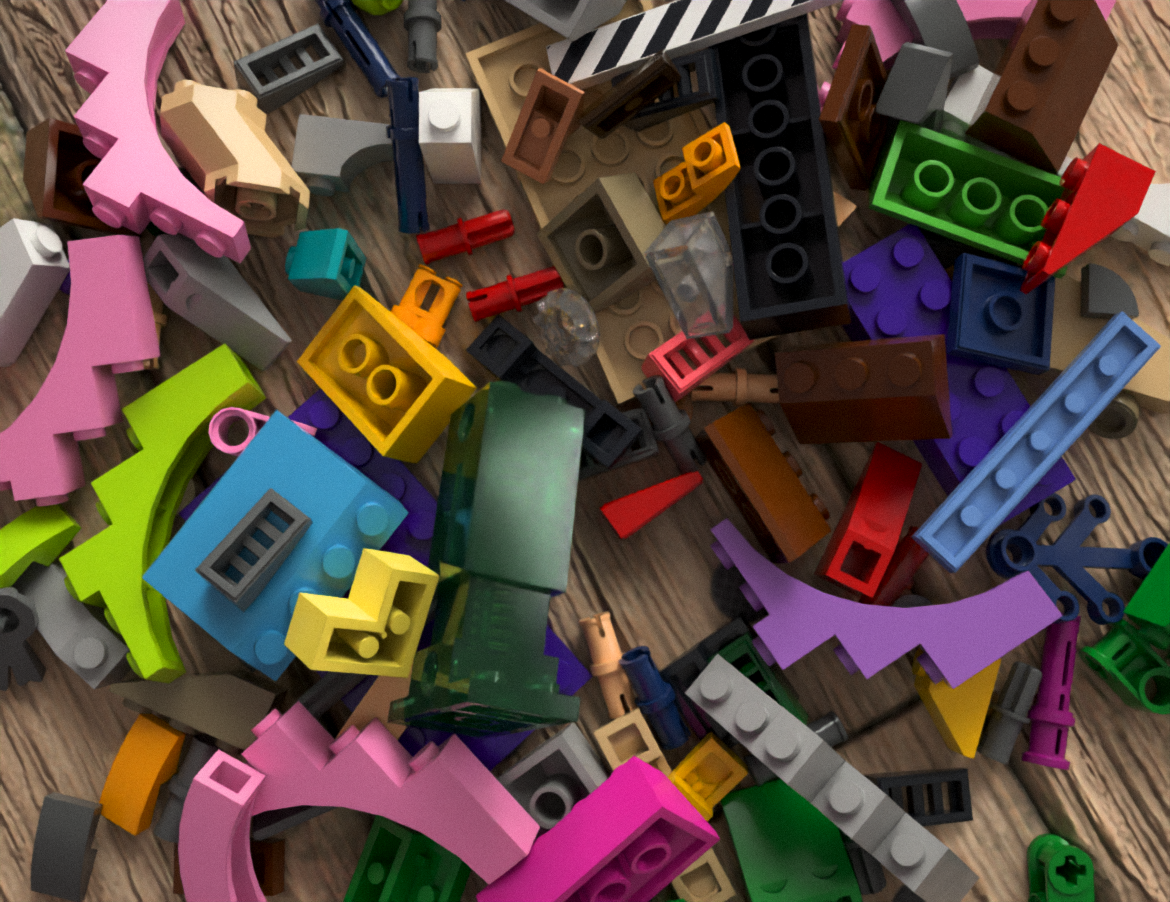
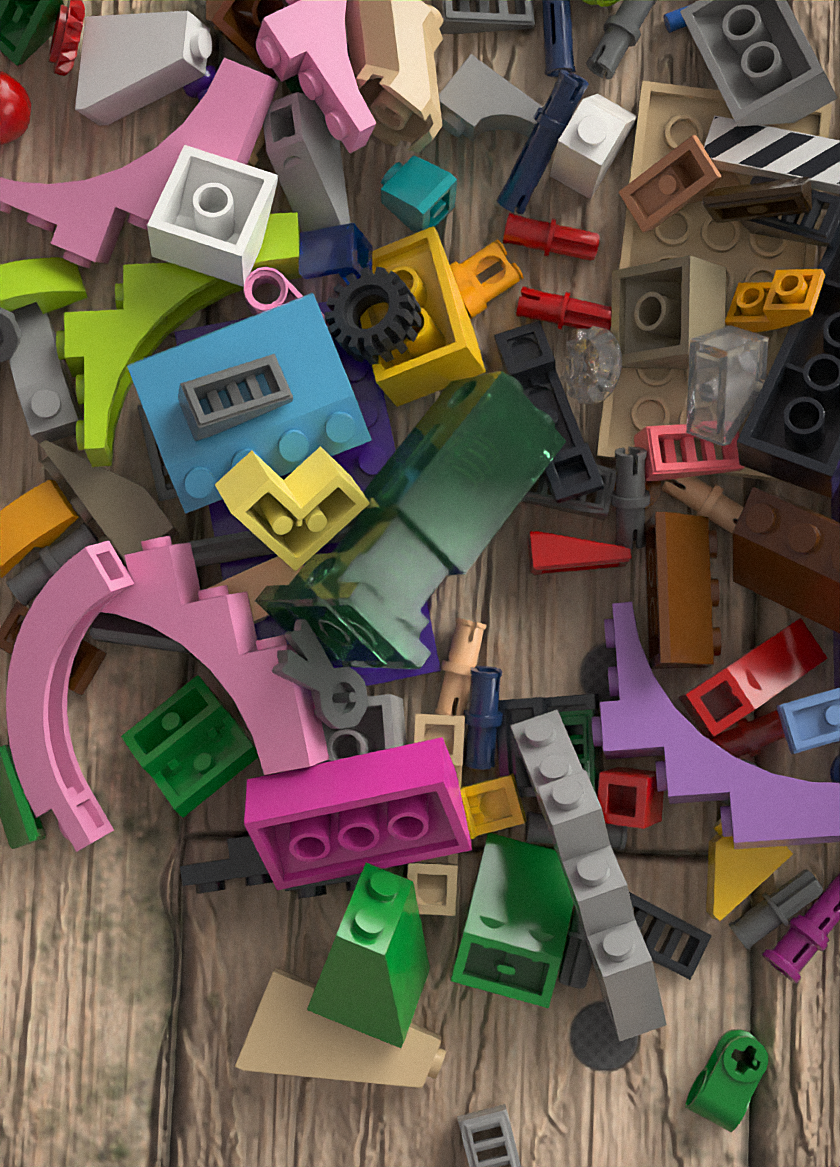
camera: 30 degrees right, 0 degrees up
none -> white slope [147,145,278,287]
none -> dark grey piece [272,619,368,729]
none -> clear blue panel [298,223,373,285]
none -> black tyre [325,267,422,364]
none -> red brick [598,766,664,829]

